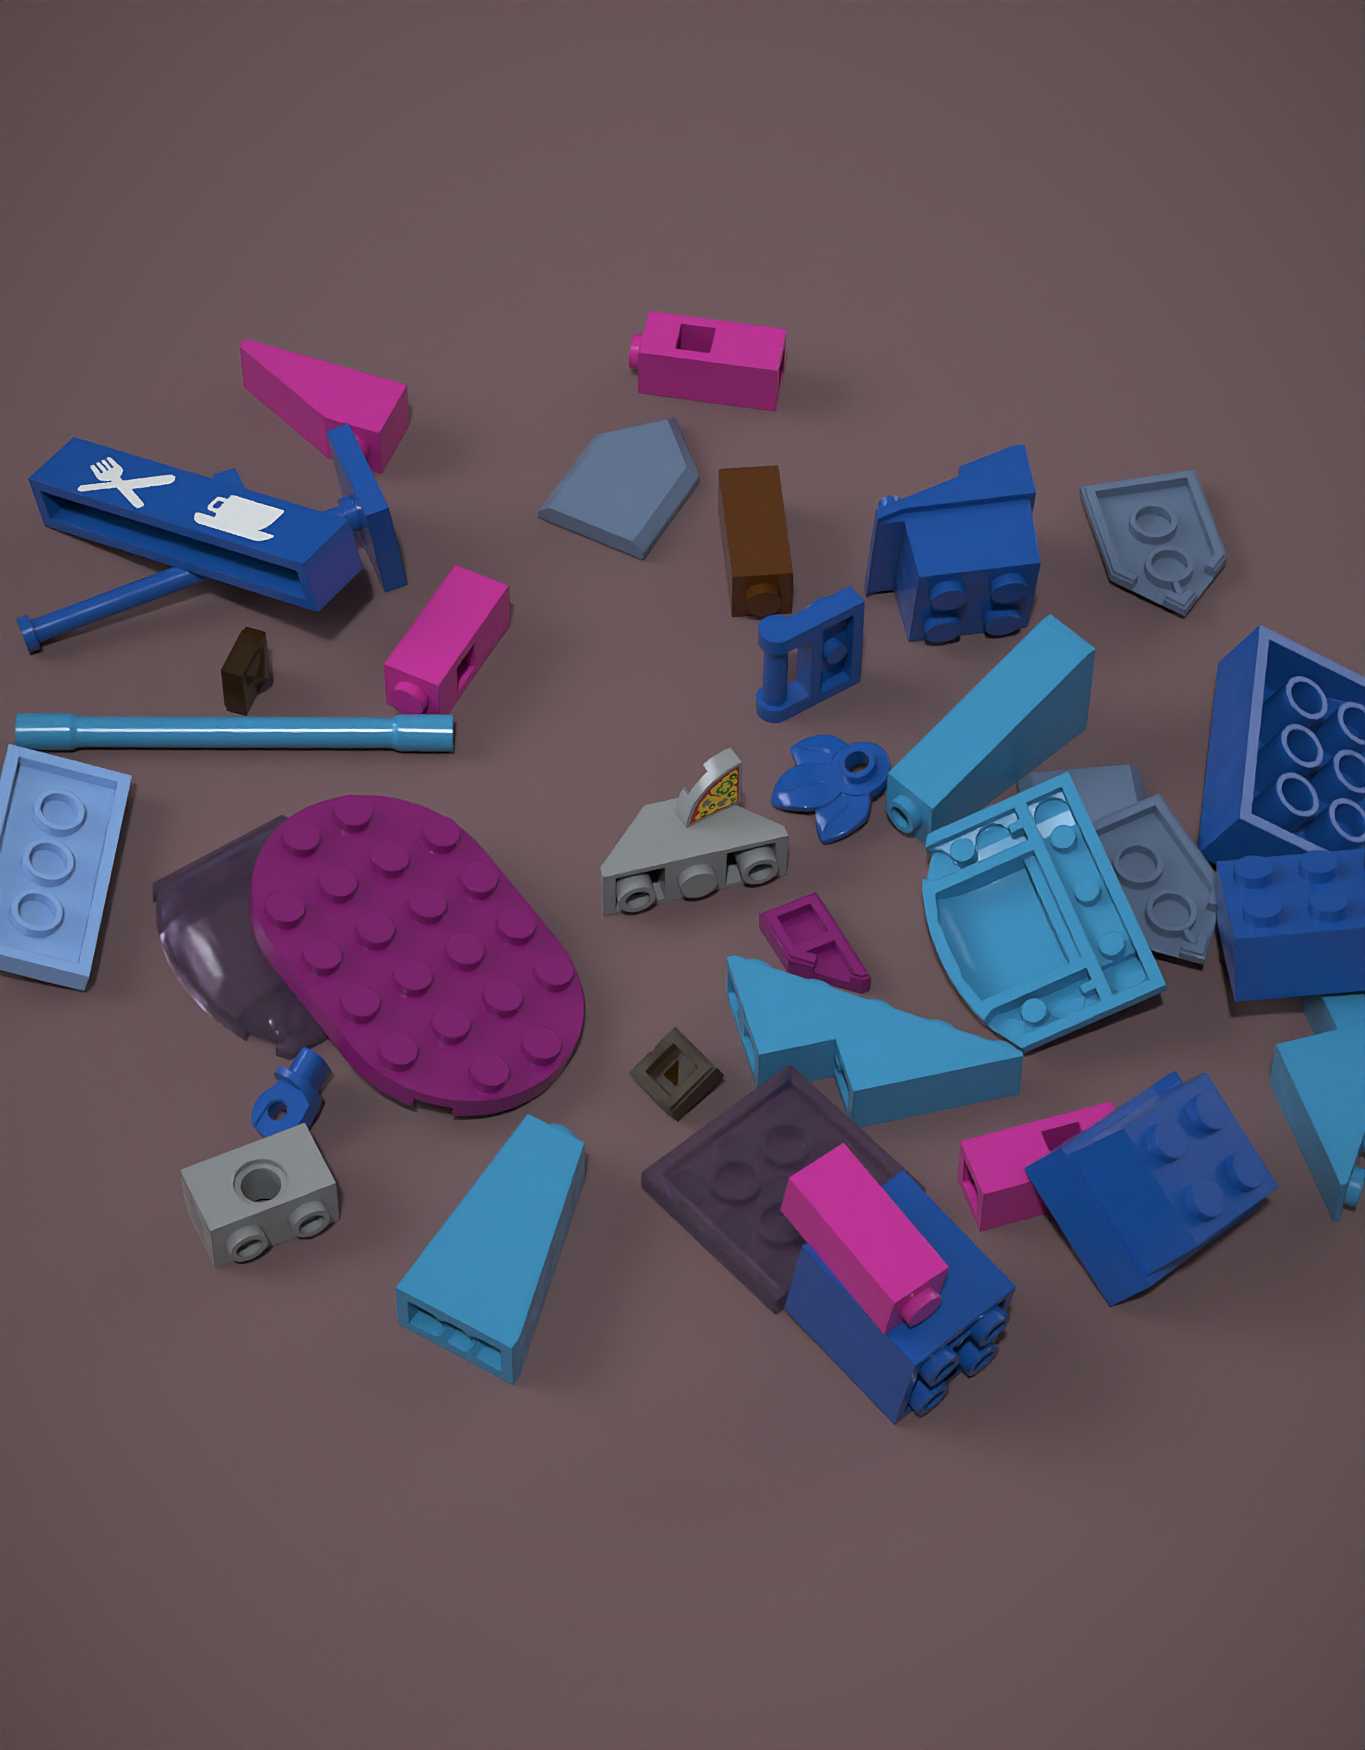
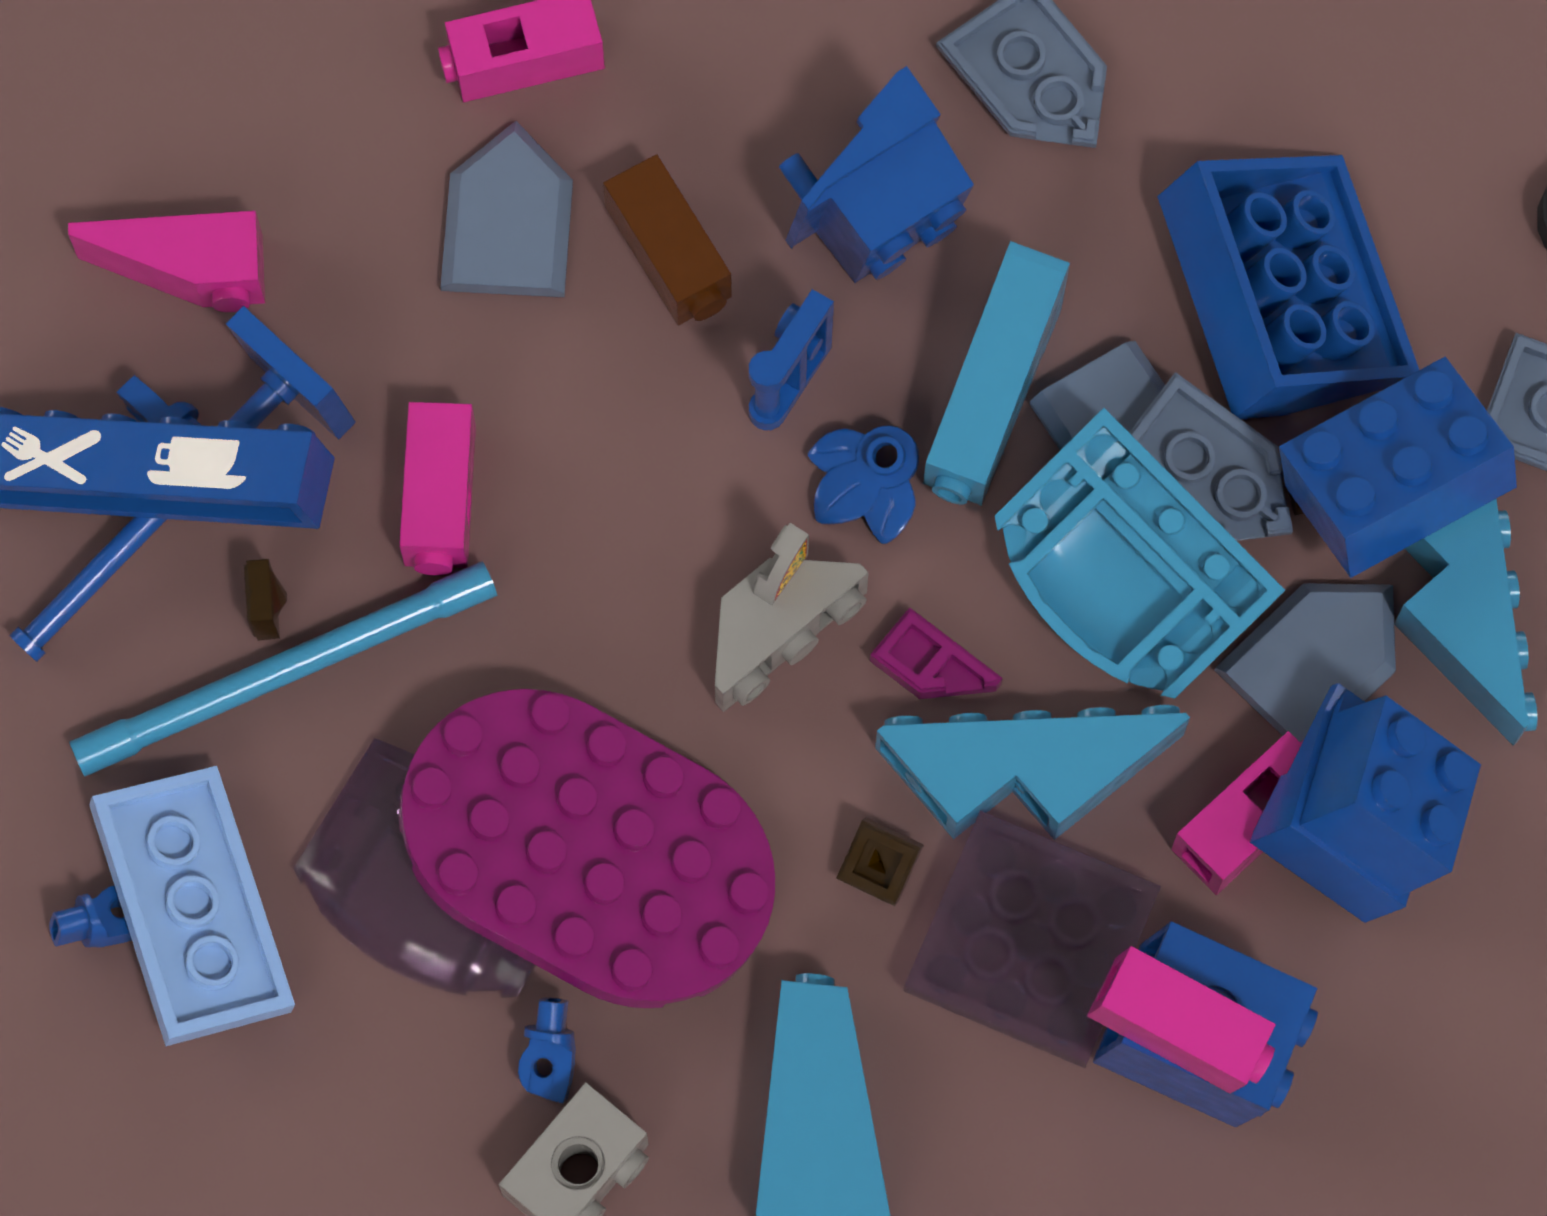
camera: 25 degrees left, 20 degrees up
none -> sand blue tile [1214,583,1396,742]

